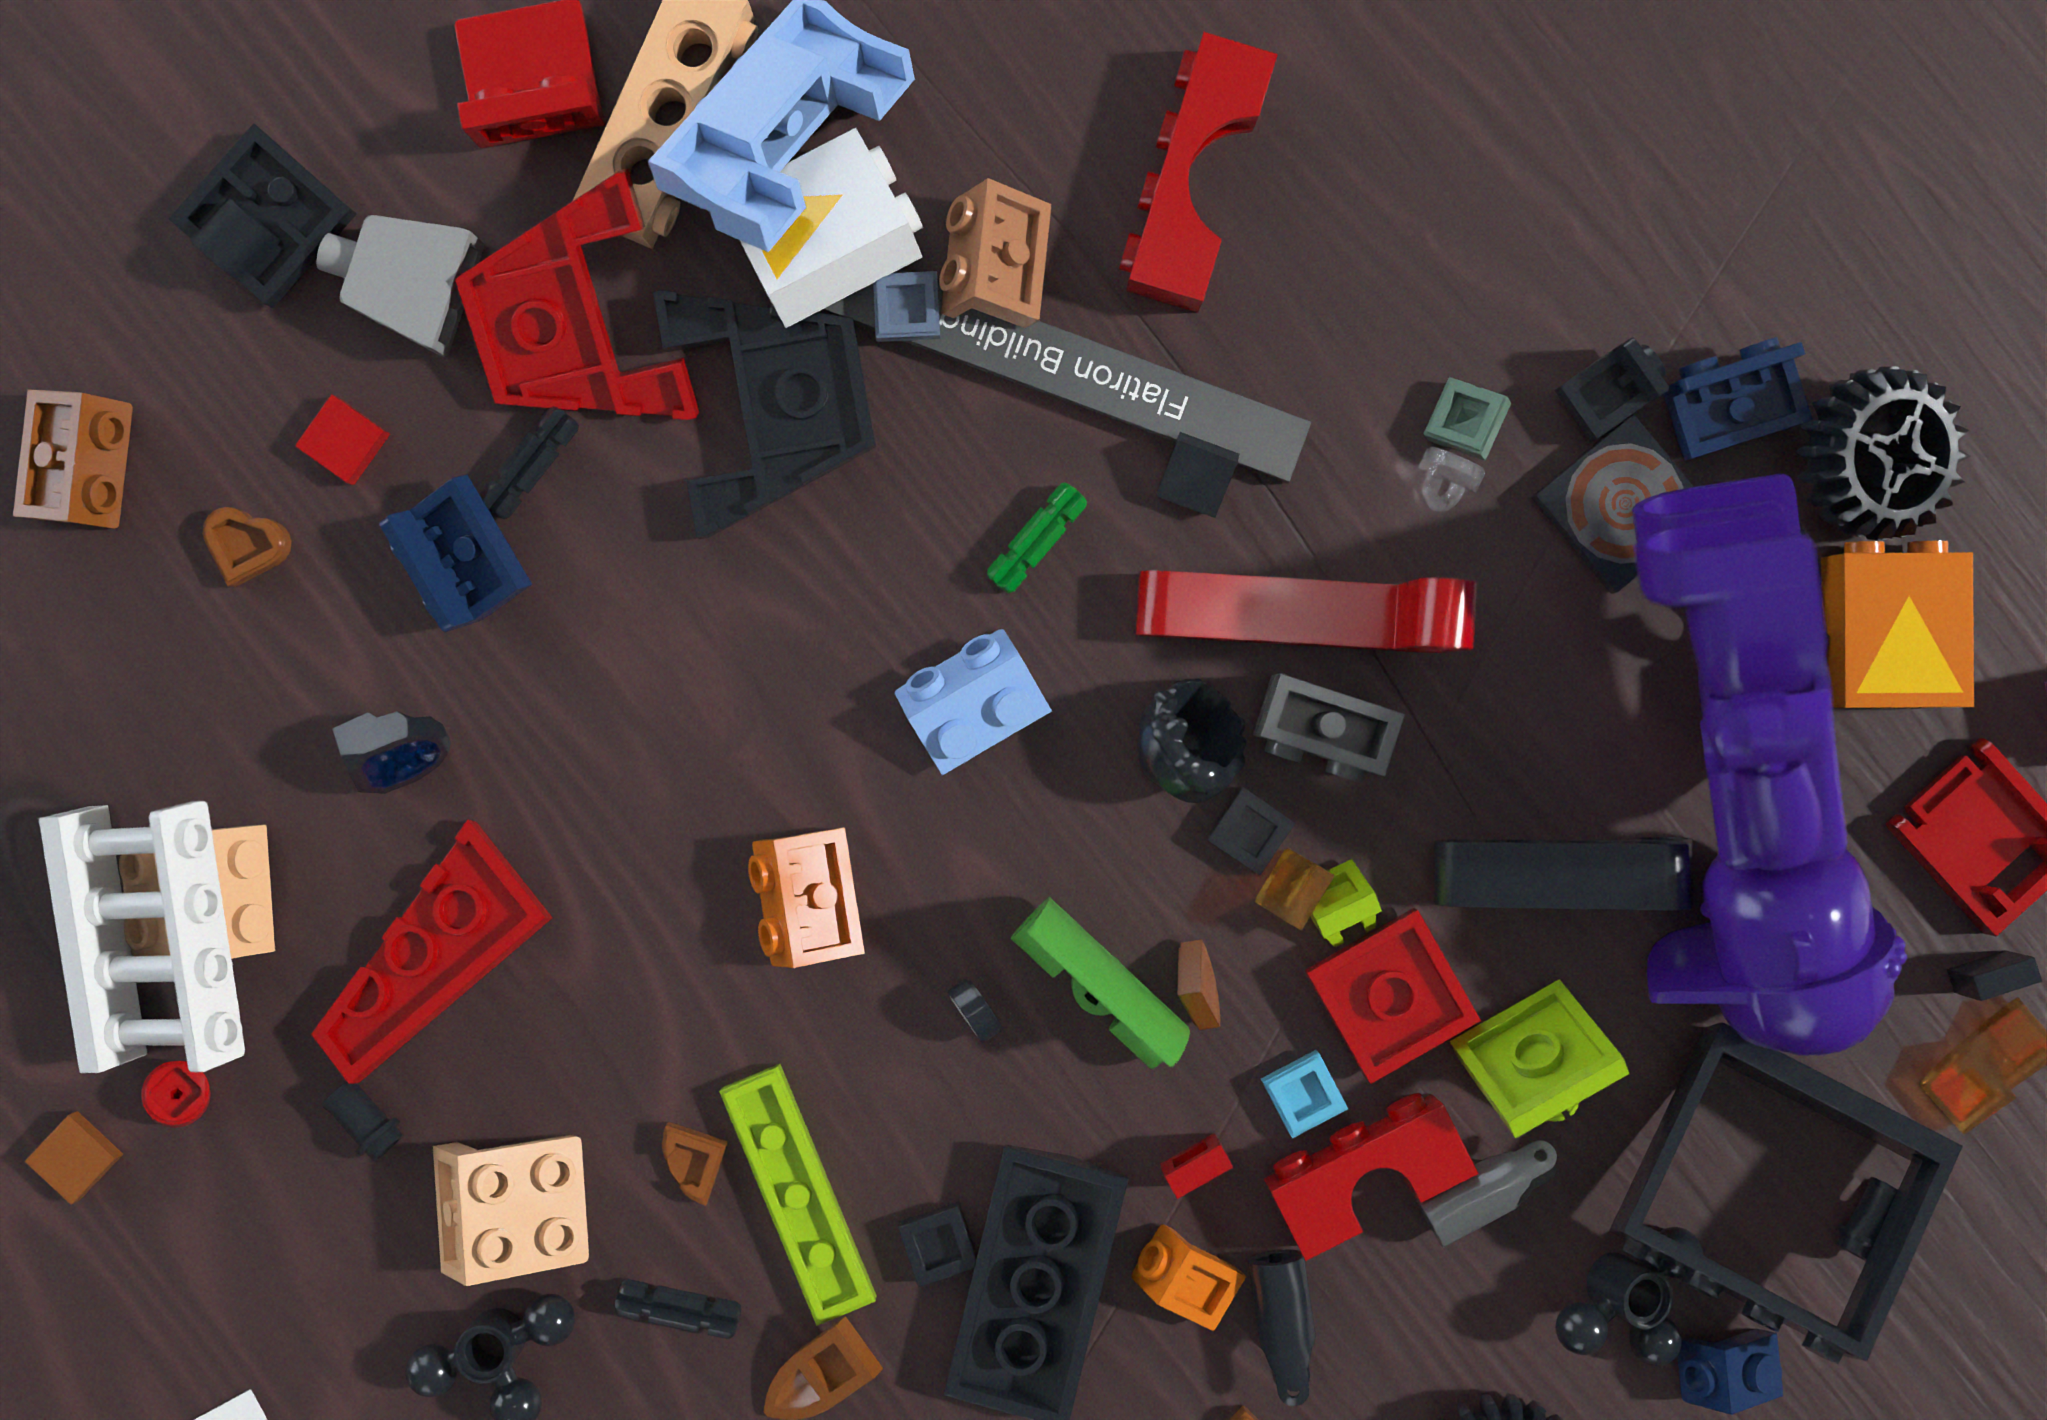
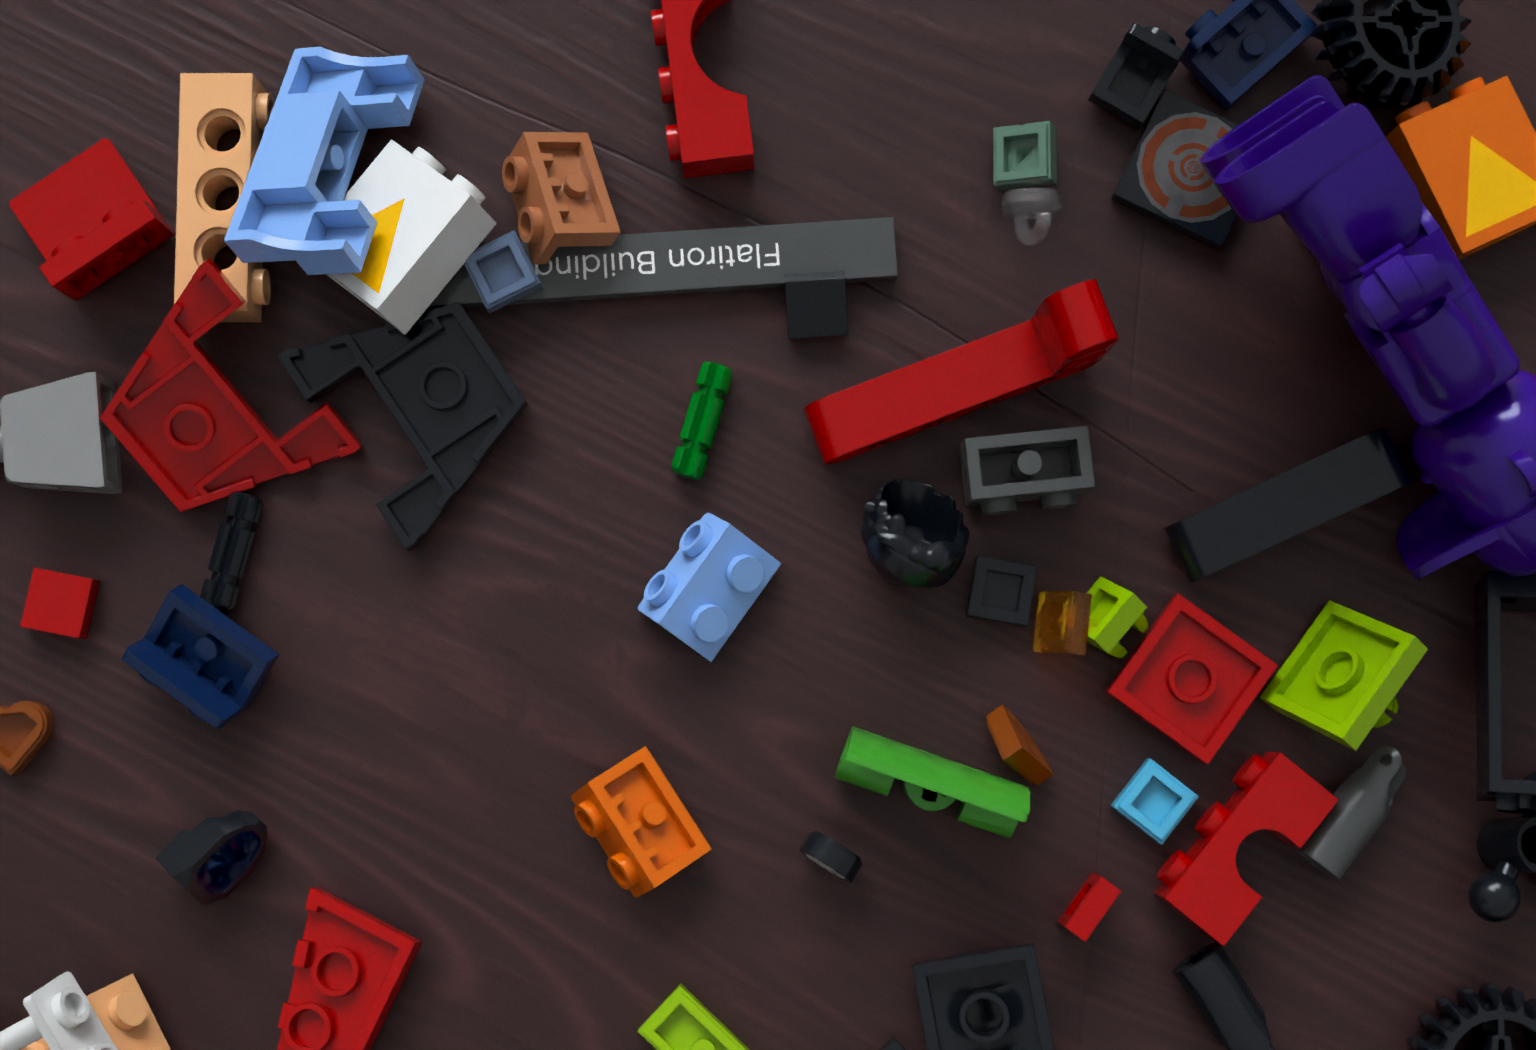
camera: 25 degrees left, 5 degrees down
orange bracket [1131,1224,1246,1331] -> none

